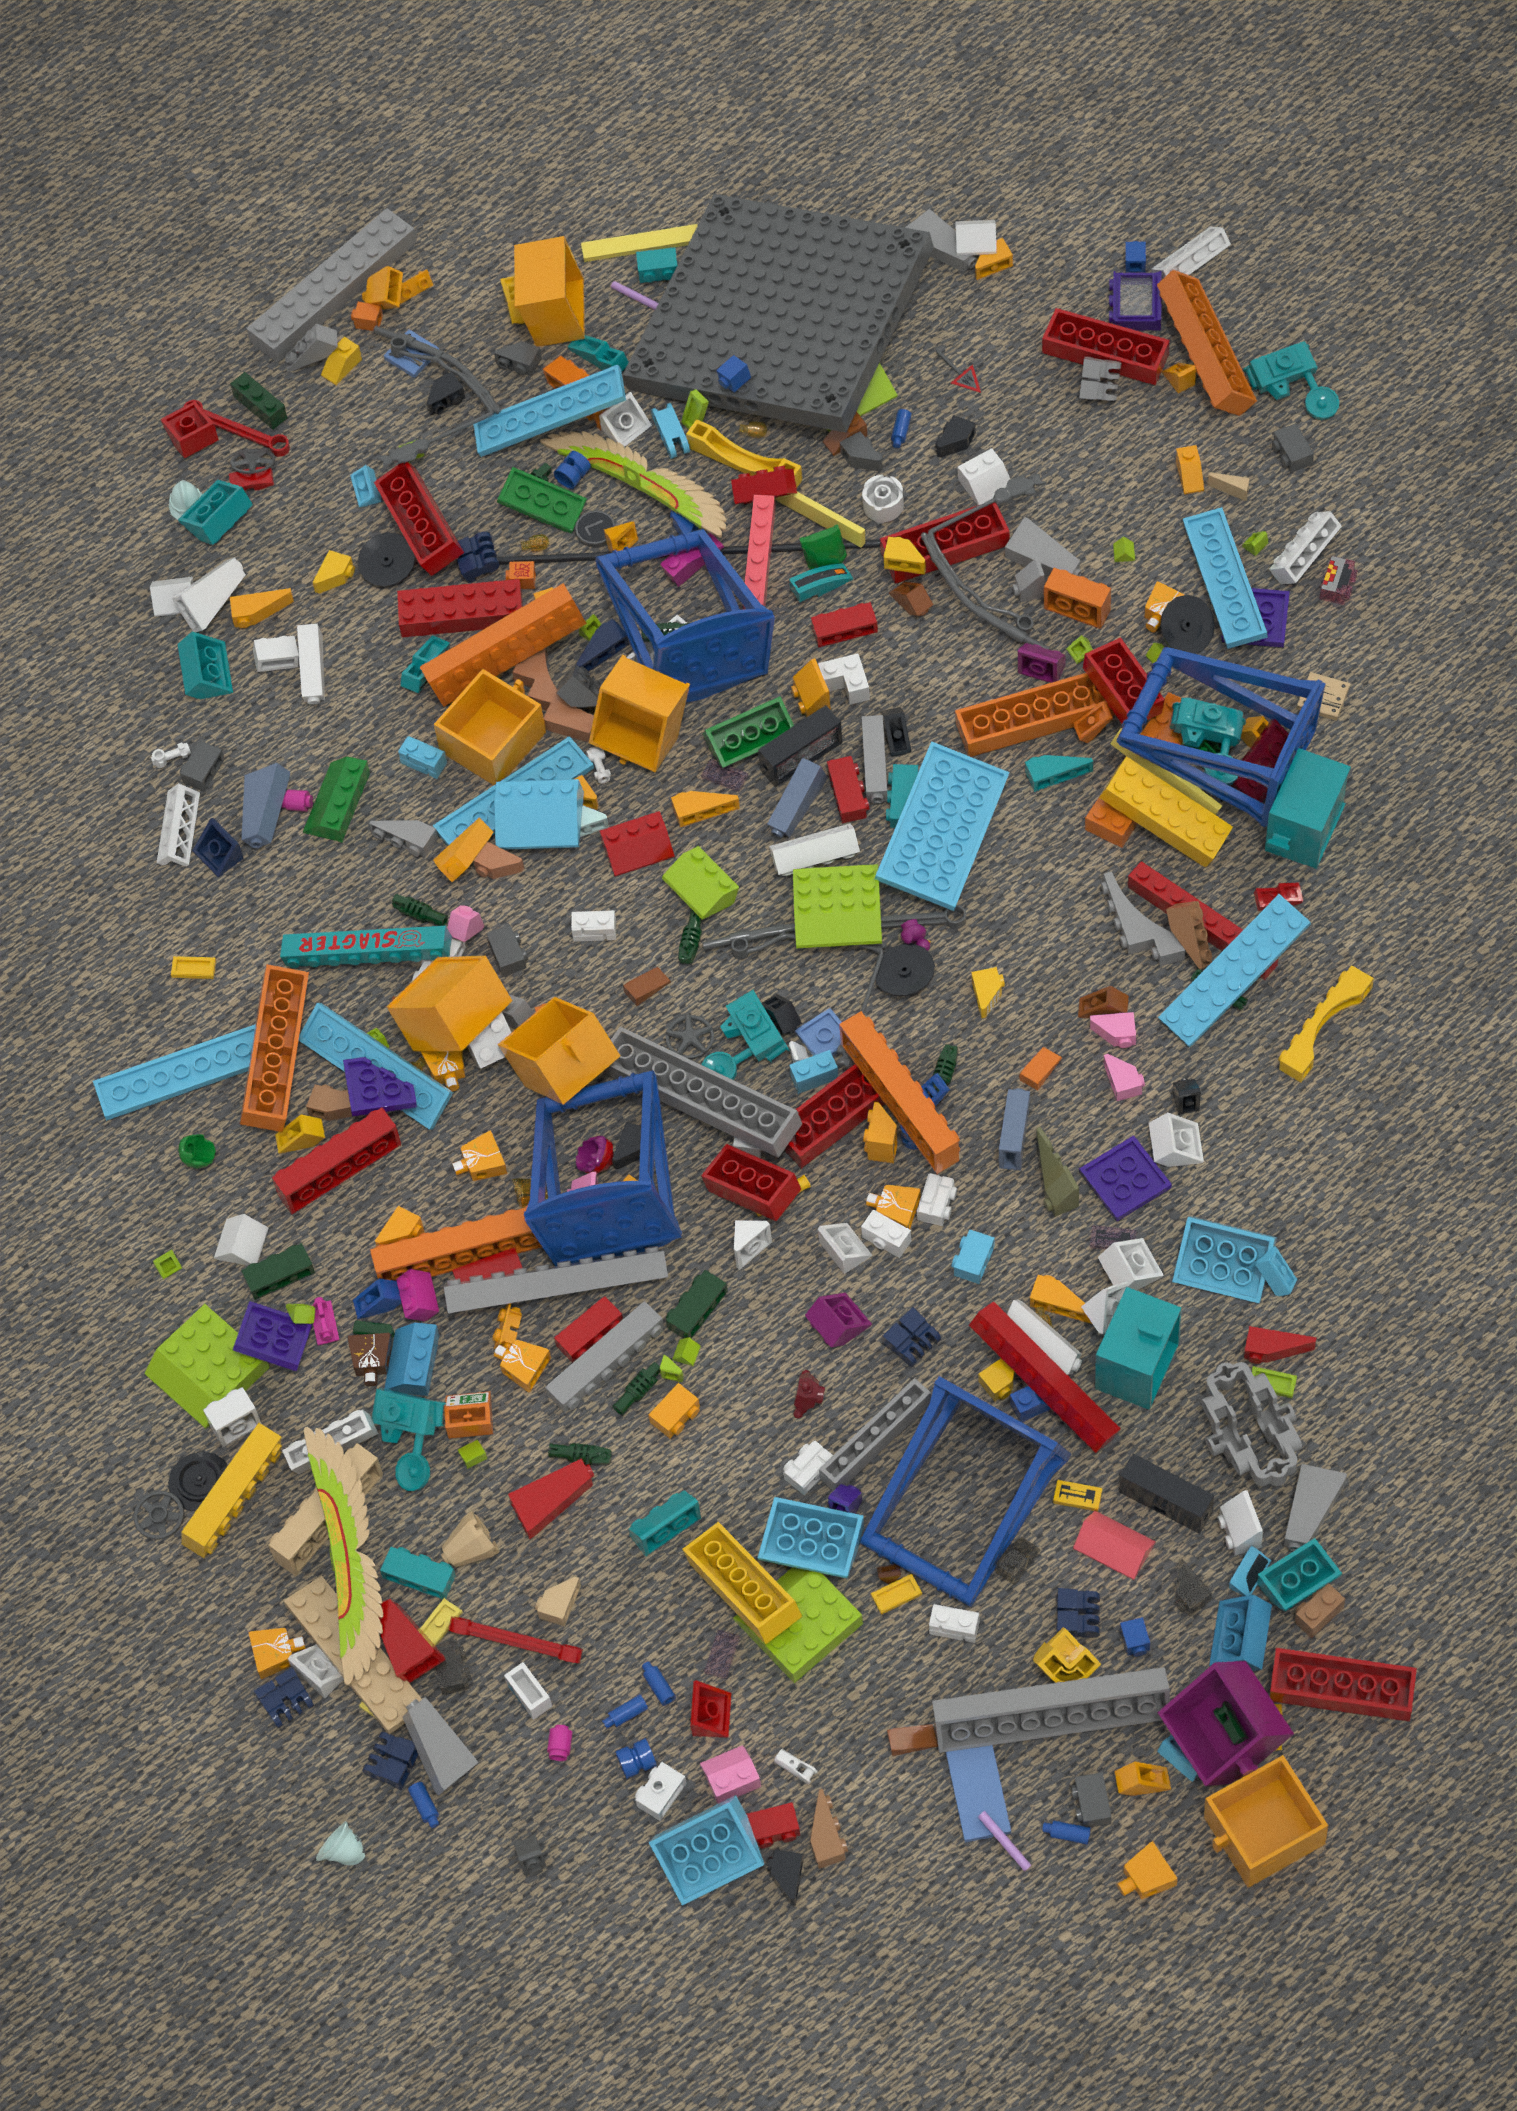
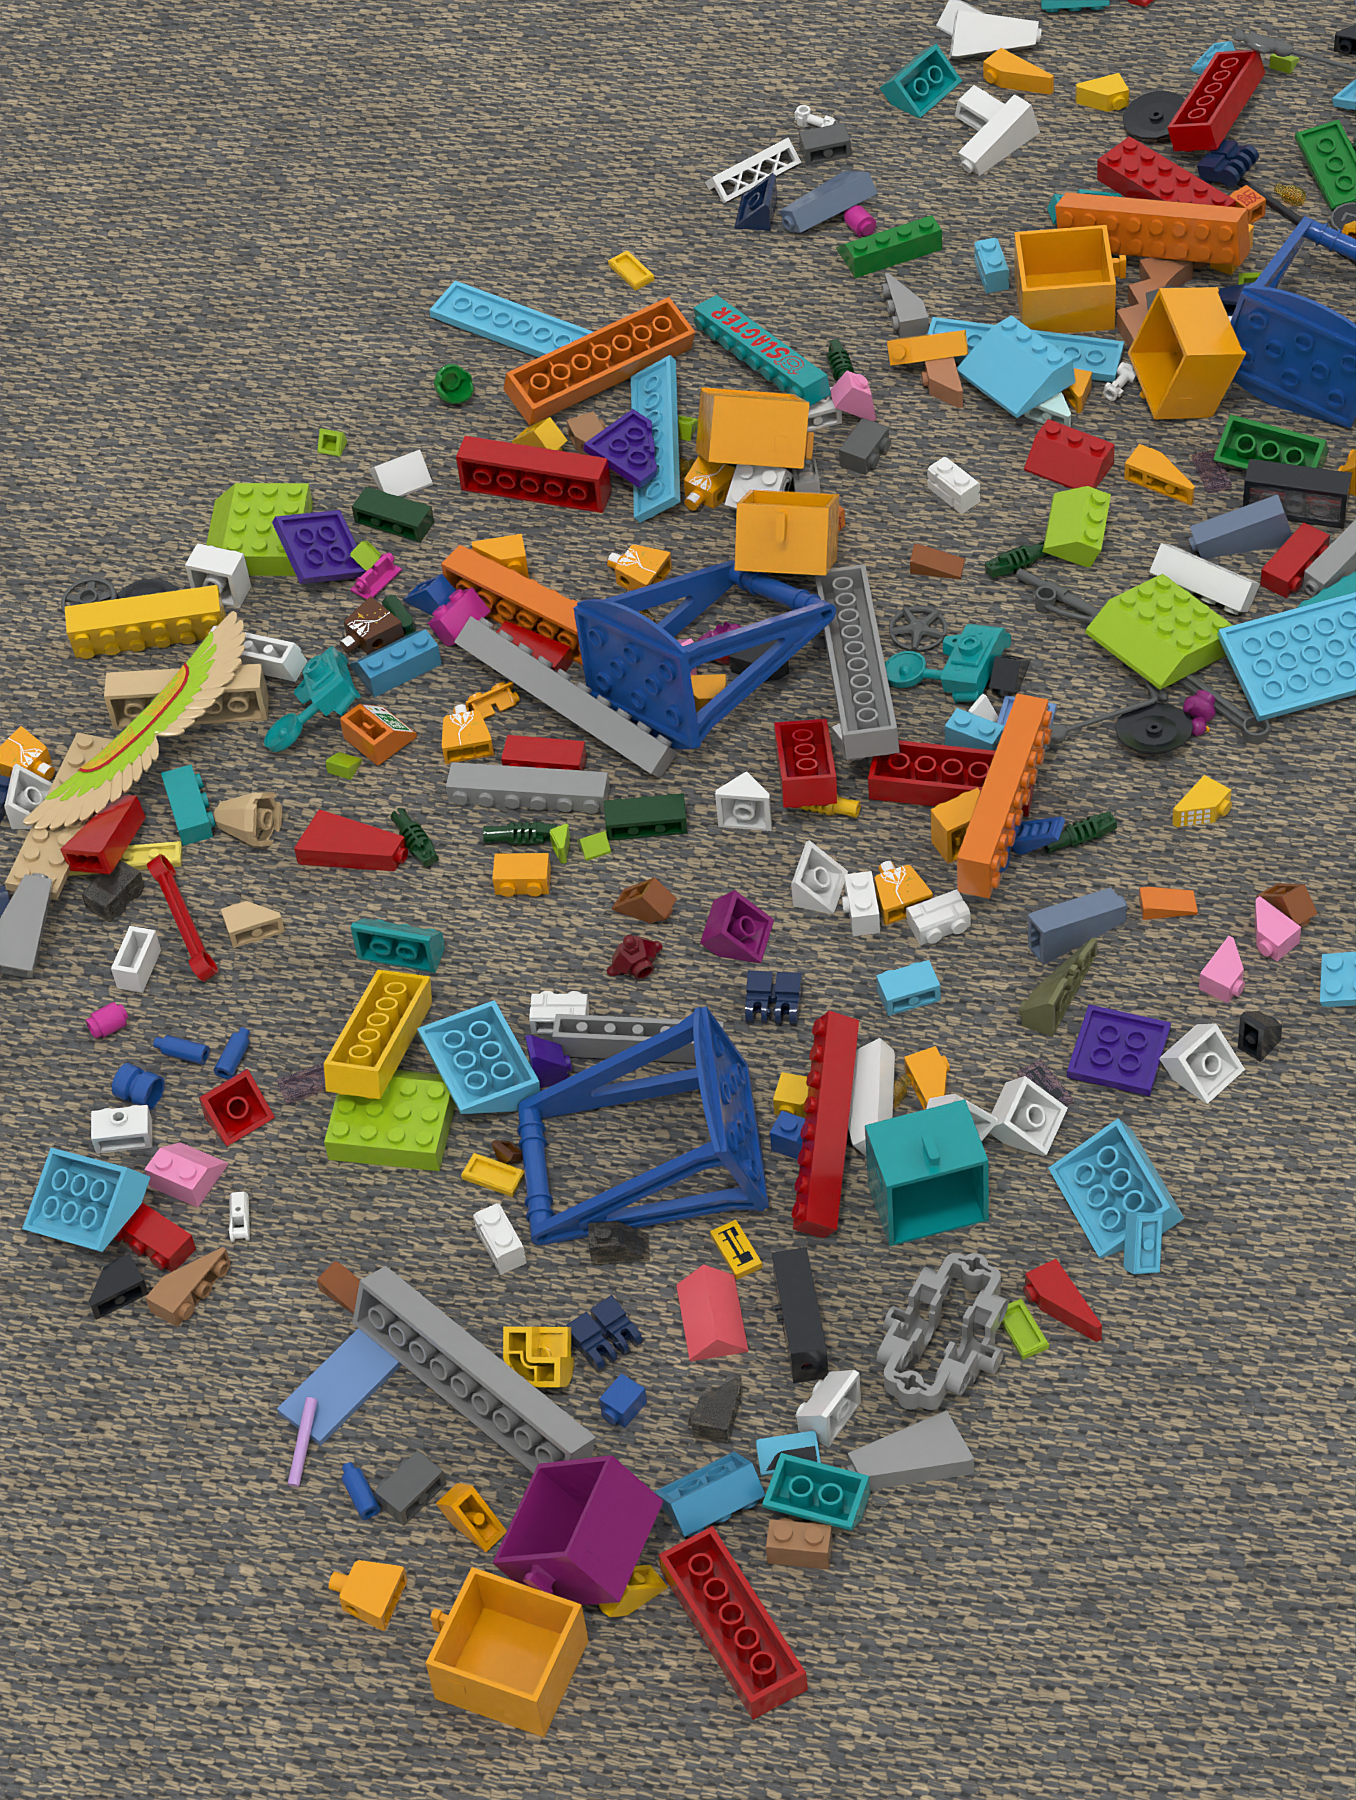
camera: 50 degrees right, 10 degrees down
none -> dark orange slope [611,877,677,924]

